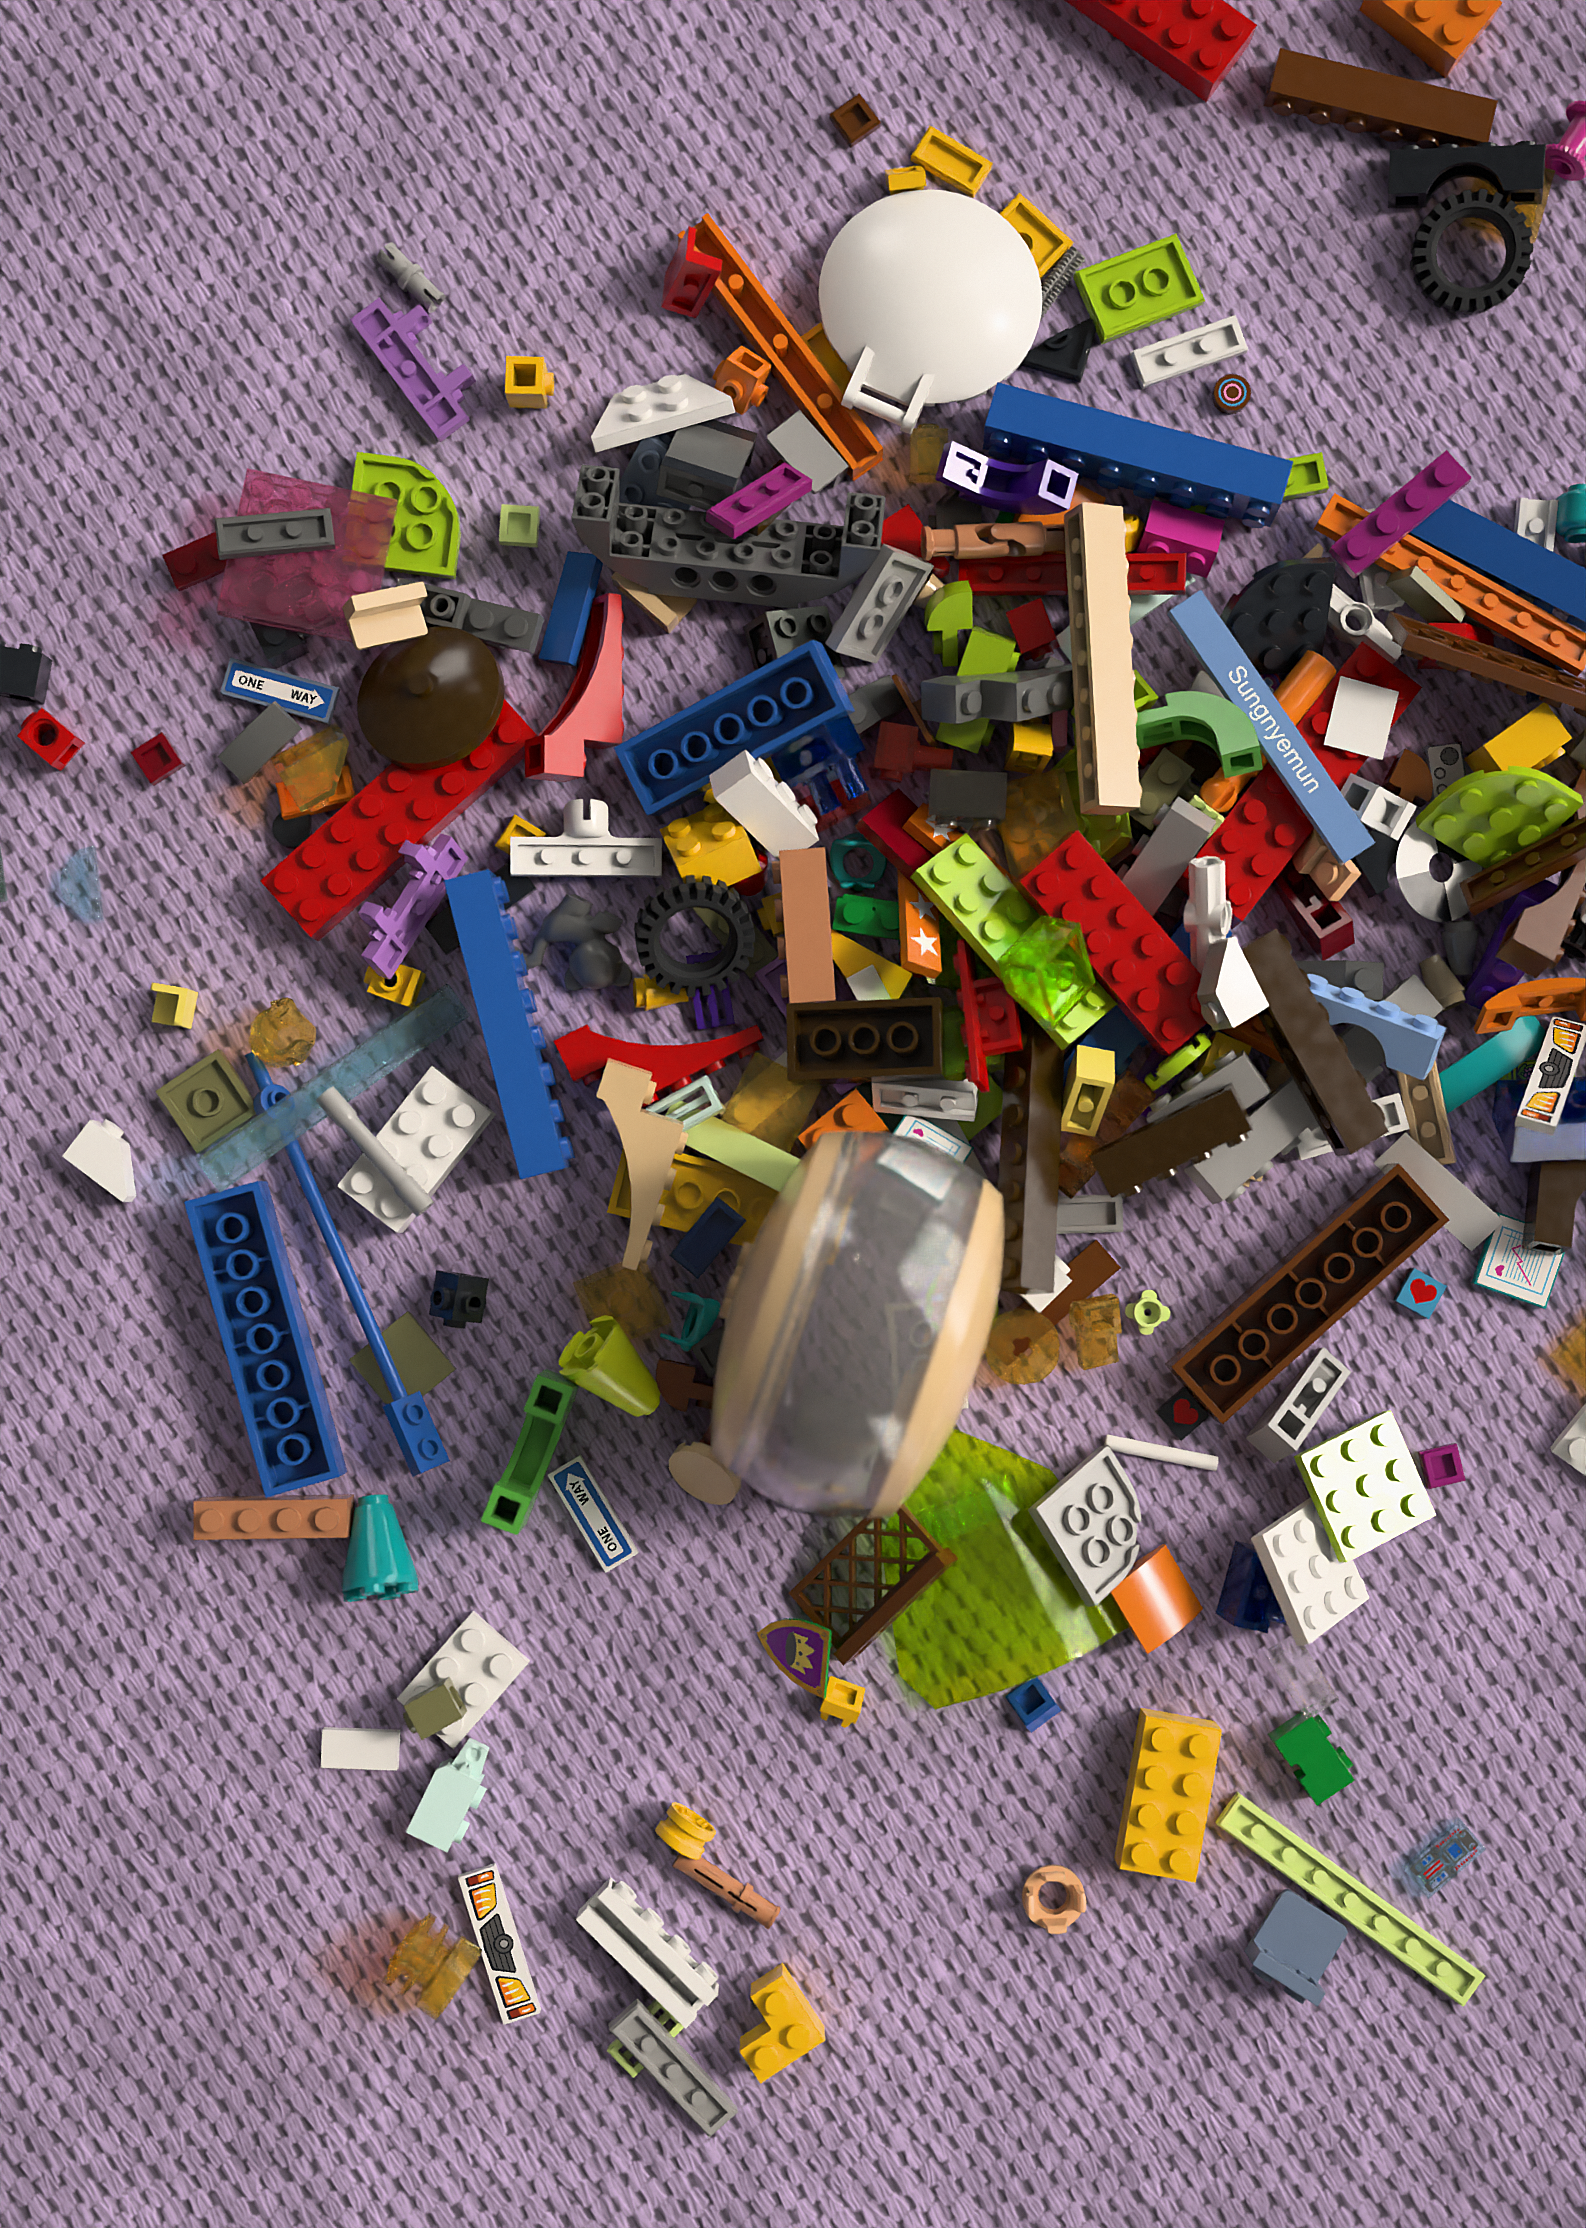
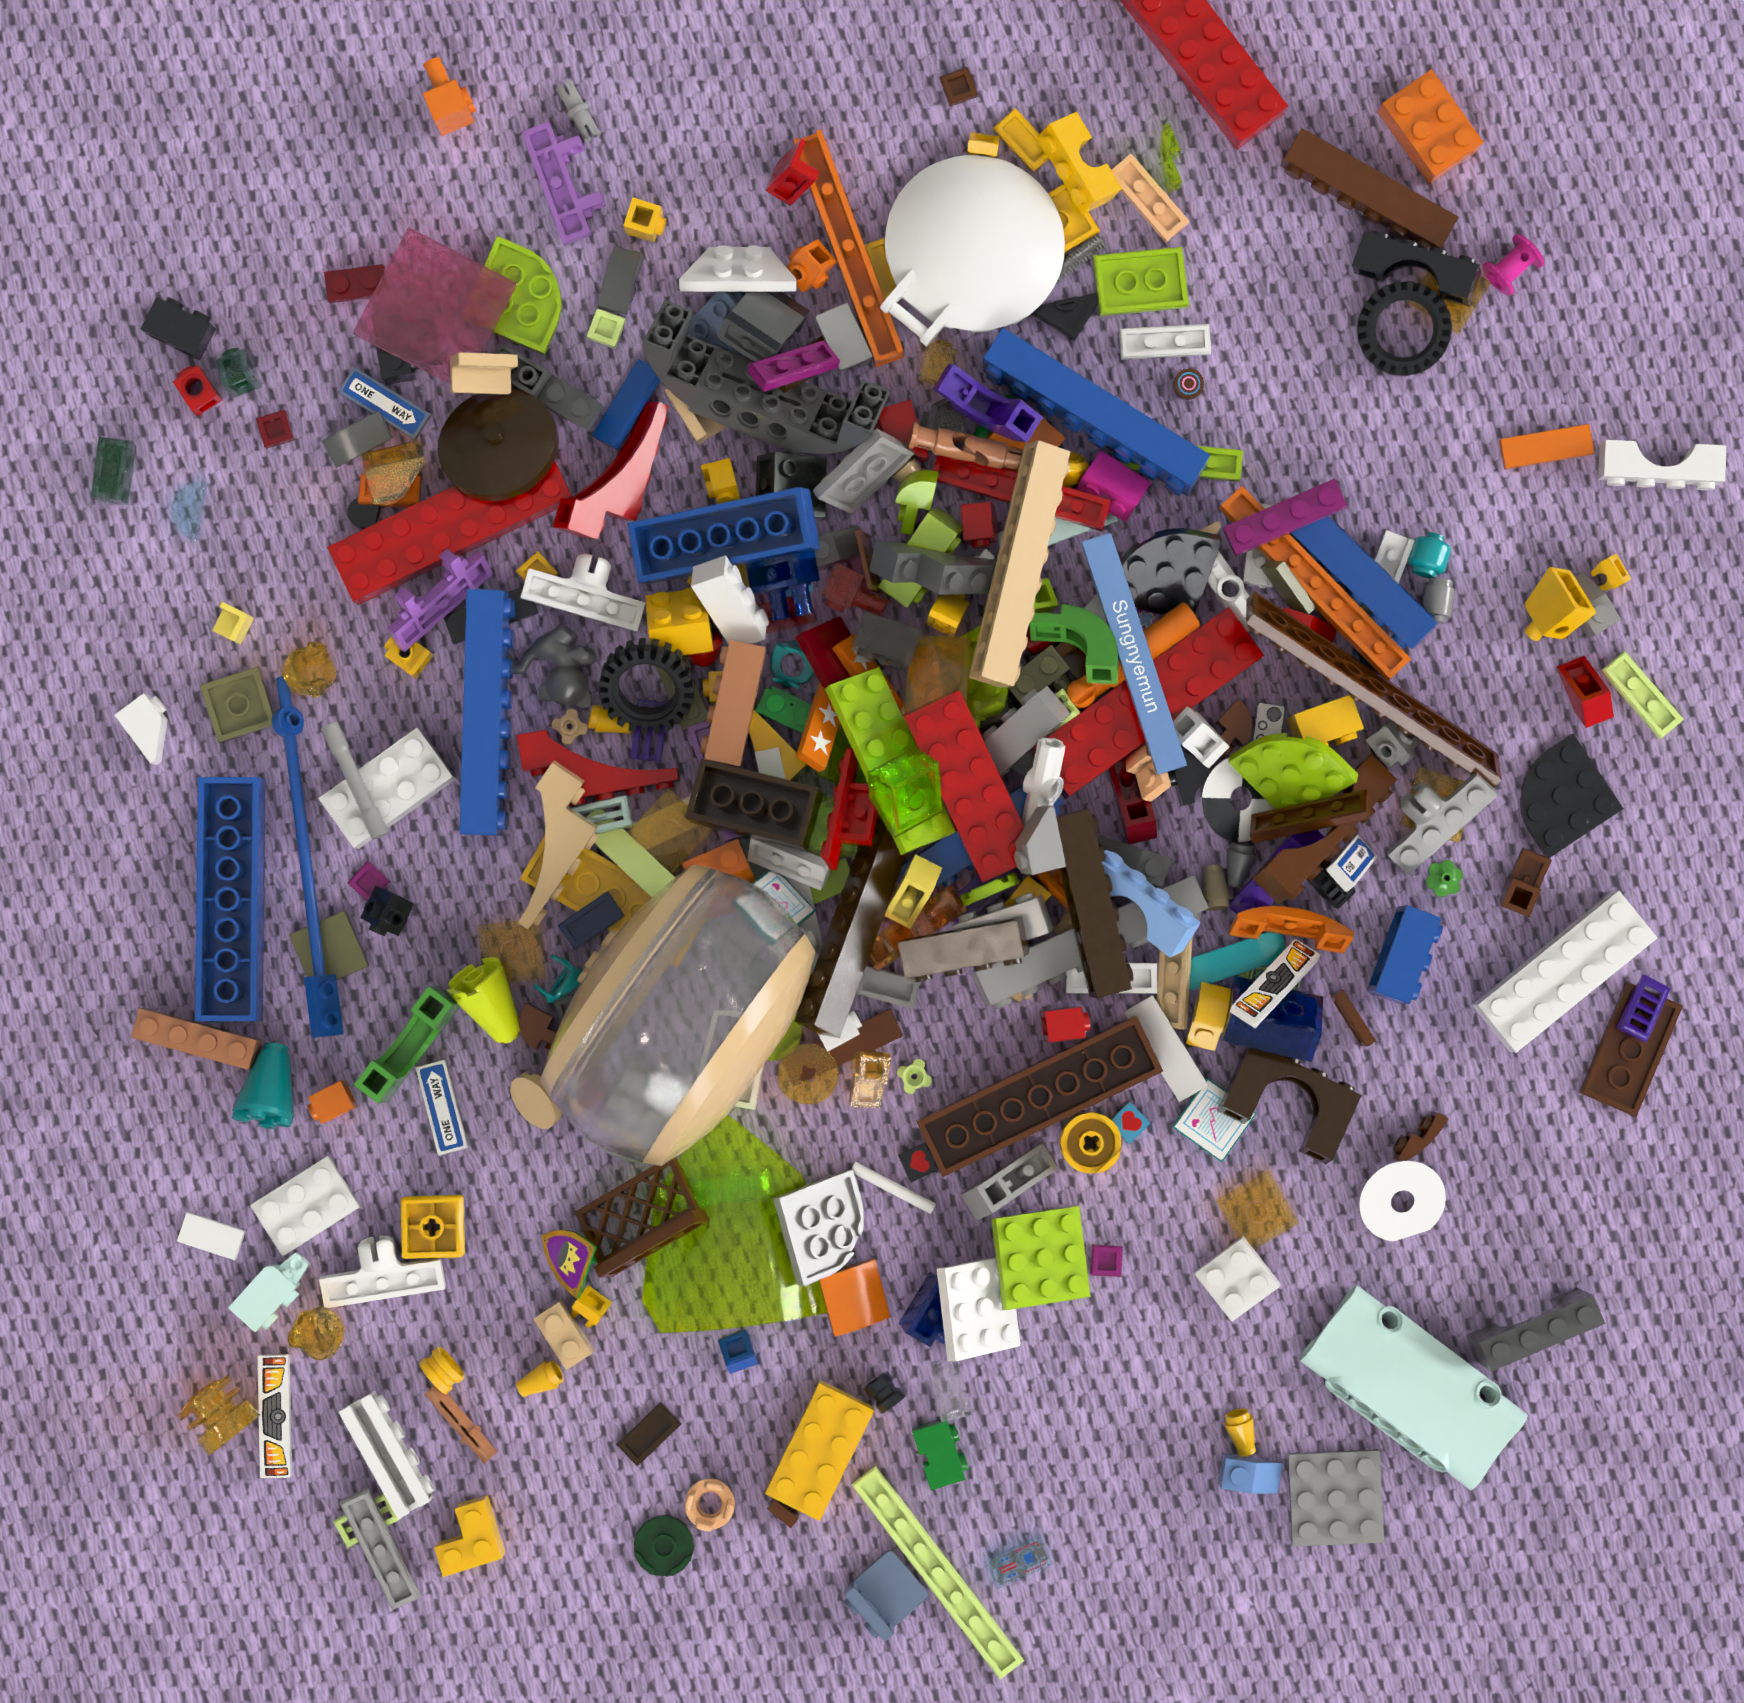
camera: 15 degrees right, 0 degrees up
clear light blue plate [196,983,470,1192] -> none
dark grey tile [214,508,335,560] -> none
olive brick [403,1677,468,1740] -> none
bright pink tile [1049,709,1068,752] -> none
white sticker [1324,676,1399,760] -> none
none -> slope [216,348,262,398]
none -> clear yellow cap [288,1306,346,1360]
none -> orange brick [307,1080,358,1124]
none -> white plate [319,1236,446,1308]
none -> magenta tile [347,861,391,901]
none -> yellow brick [401,1195,465,1259]
none -> orange brick [422,57,476,136]
none -> yellow cone [516,1360,564,1397]
none -> tan brick [533,1299,595,1370]
none -> tan plate [552,709,588,745]
none -> dark grey slope [598,247,644,315]
none -> dark brown tile [616,1402,682,1466]
none -> dark green tile [634,1515,694,1577]
none -> yellow brick [701,458,740,504]
none -> reddish brown tile [767,1498,799,1528]
none -> black wheel [863,1371,905,1414]
none -> yellow arch [1037,112,1122,214]
none -> red brick [1040,1006,1091,1043]
none -> yellow brick [1059,1111,1122,1174]
none -> light nougat plate [1111,154,1189,243]
none -> clear neon green slope [1159,123,1183,194]
none -> yellow brick [1186,982,1231,1051]

